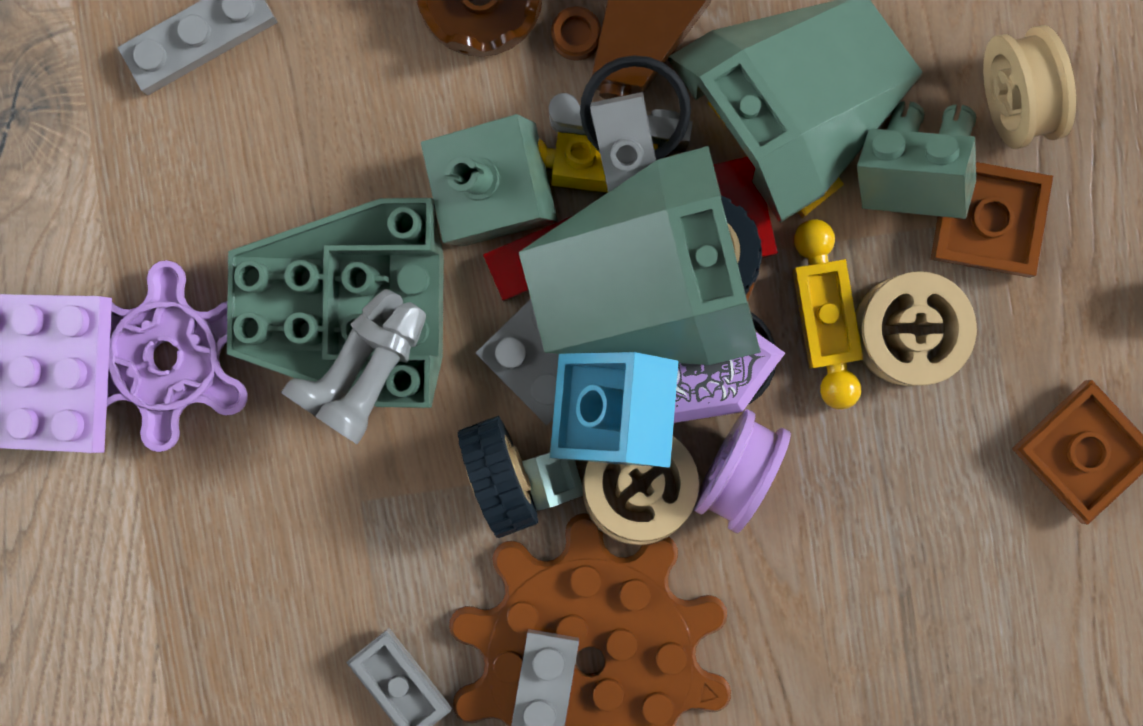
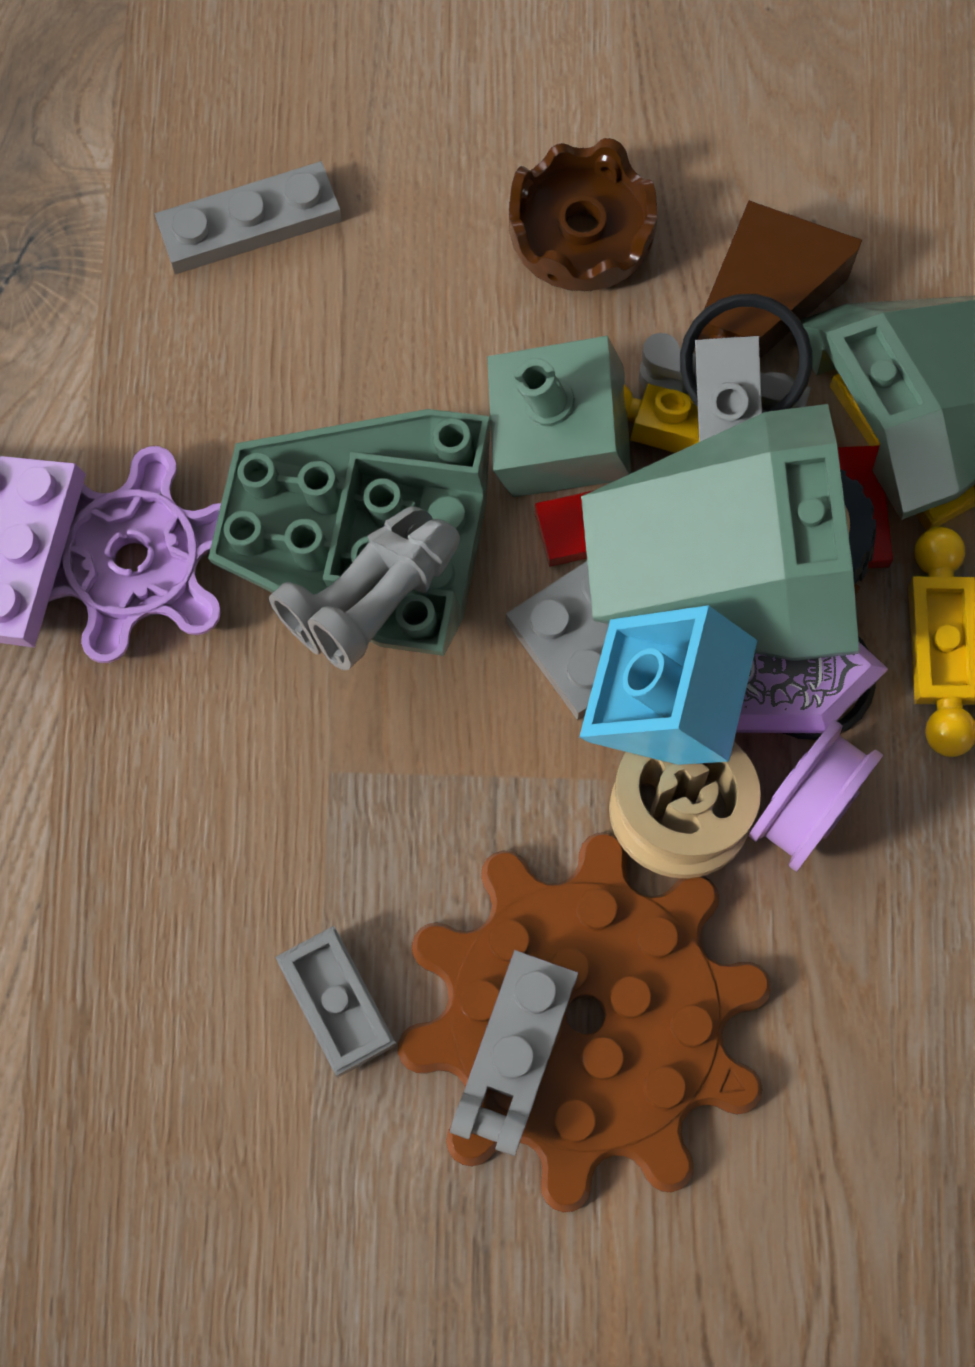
camera: 10 degrees right, 15 degrees down
black wheel [458,416,538,538] -> none
light aqua plate [522,452,583,511] -> none
dark orange tile [551,6,601,61] -> none

